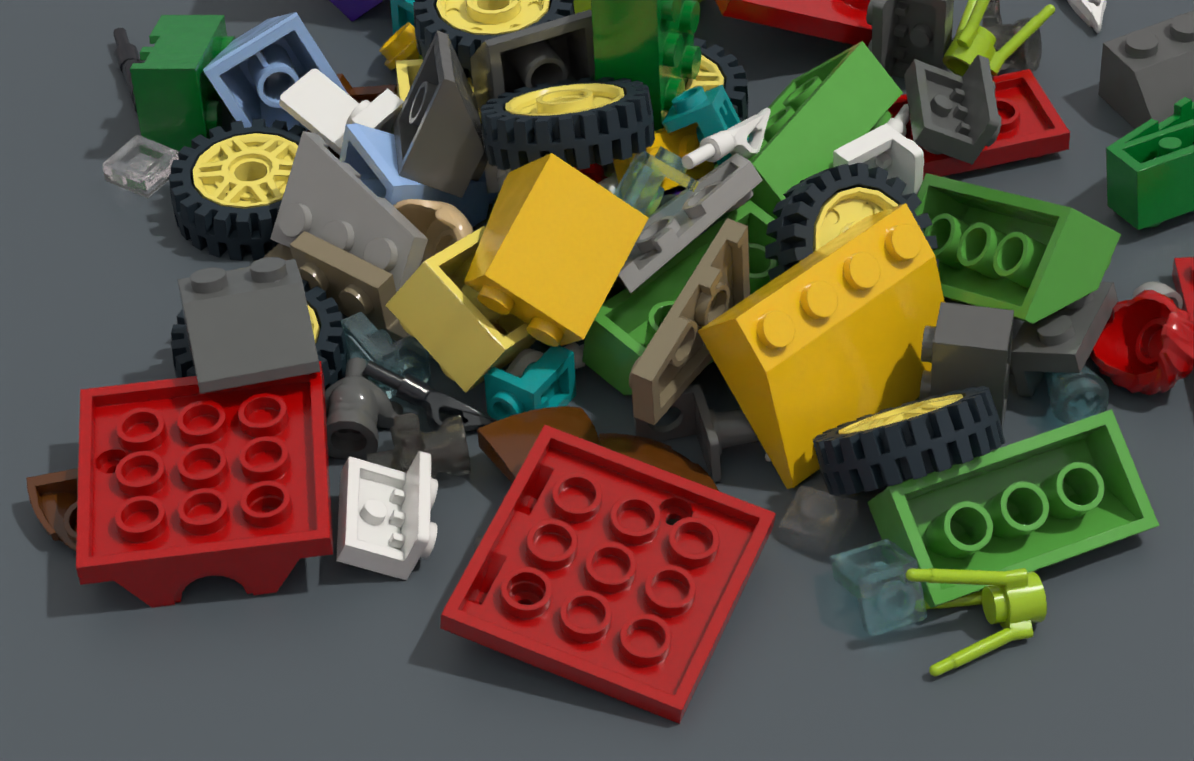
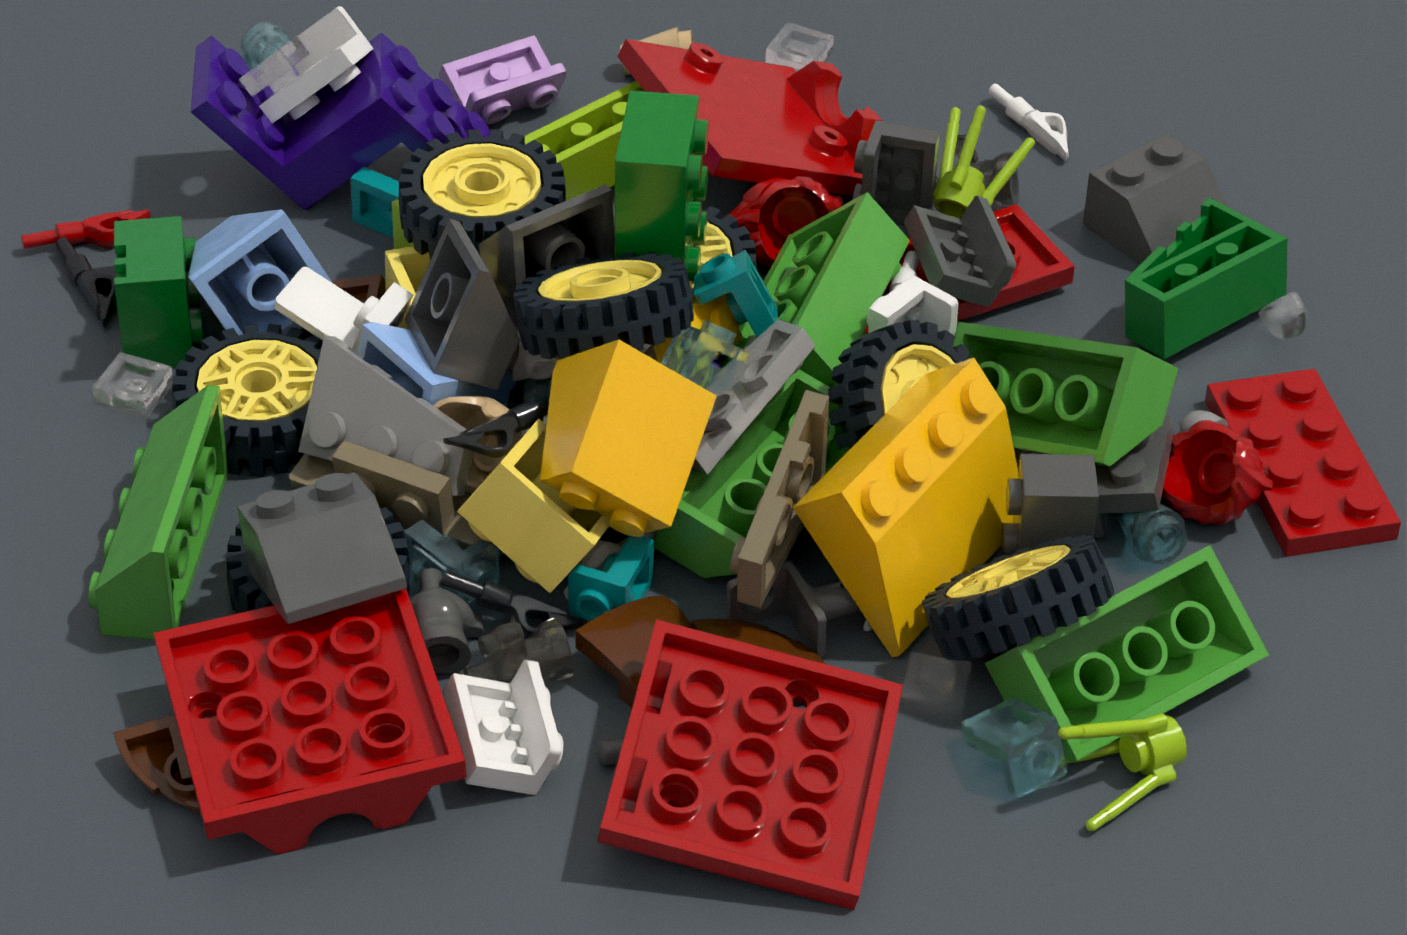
camera: 15 degrees left, 0 degrees up
yellow plate [379,22,419,70] -> none
white hand [681,108,771,169] -> none
none -> red hand [21,209,151,249]
none -> bright green slope [89,385,228,640]
none -> black hand [443,398,549,458]
none -> red hair [725,176,843,267]

